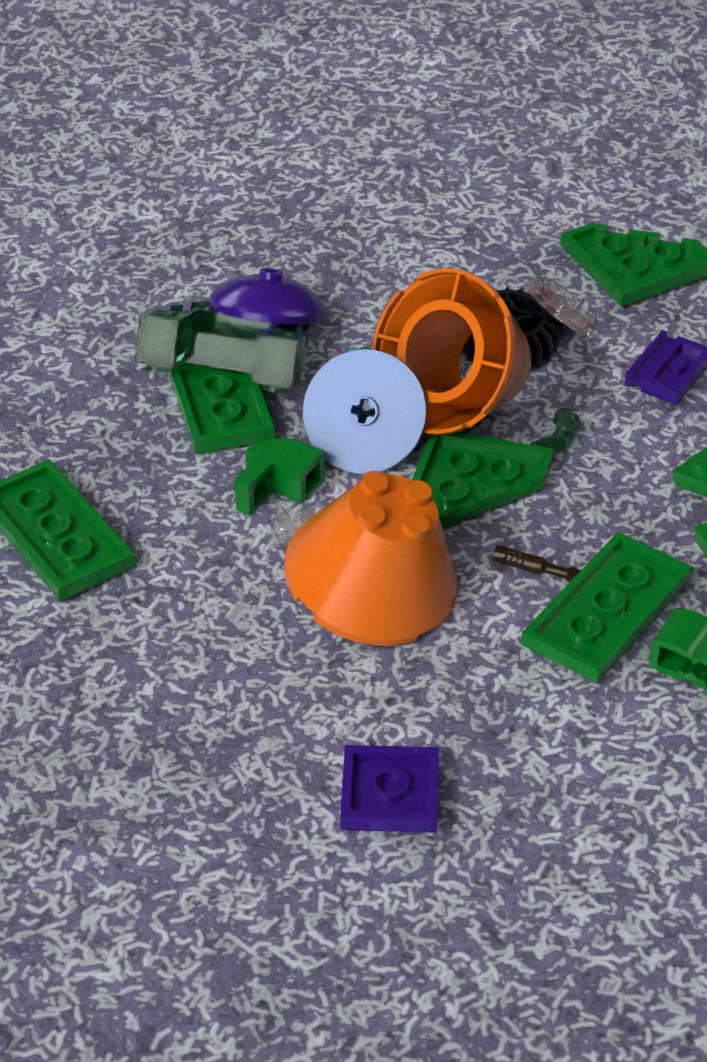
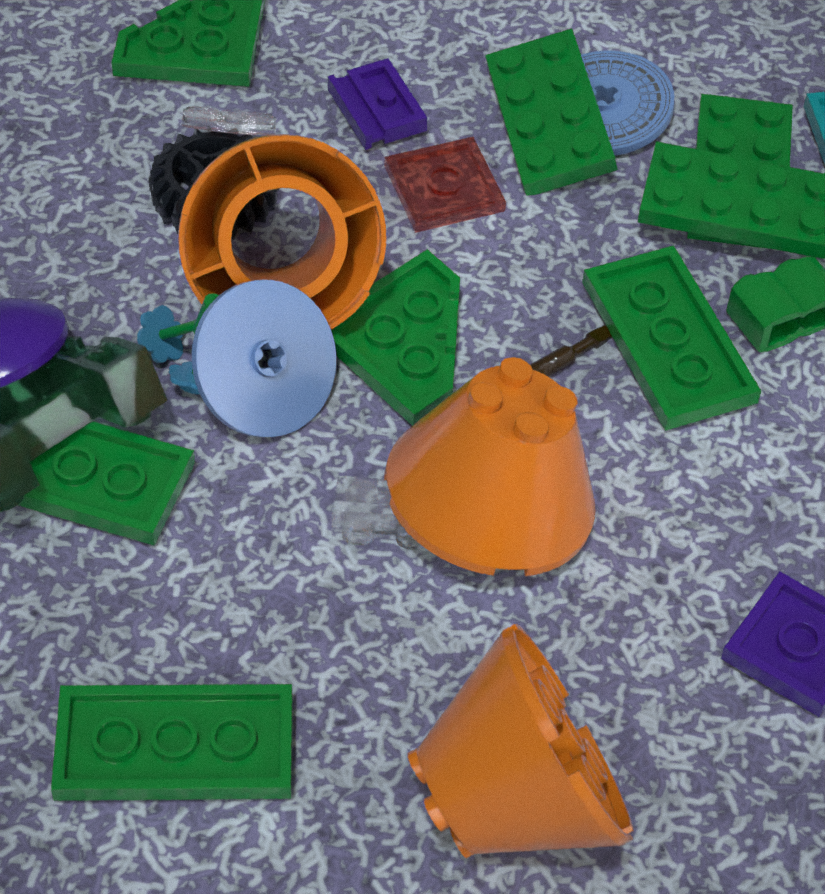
camera: 60 degrees left, 10 degrees up
green brick [233,438,325,516] -> none
clear green arm [530,407,581,456] -> none
none -> clear red tile [384,137,506,233]
none -> orange cone [407,624,634,858]

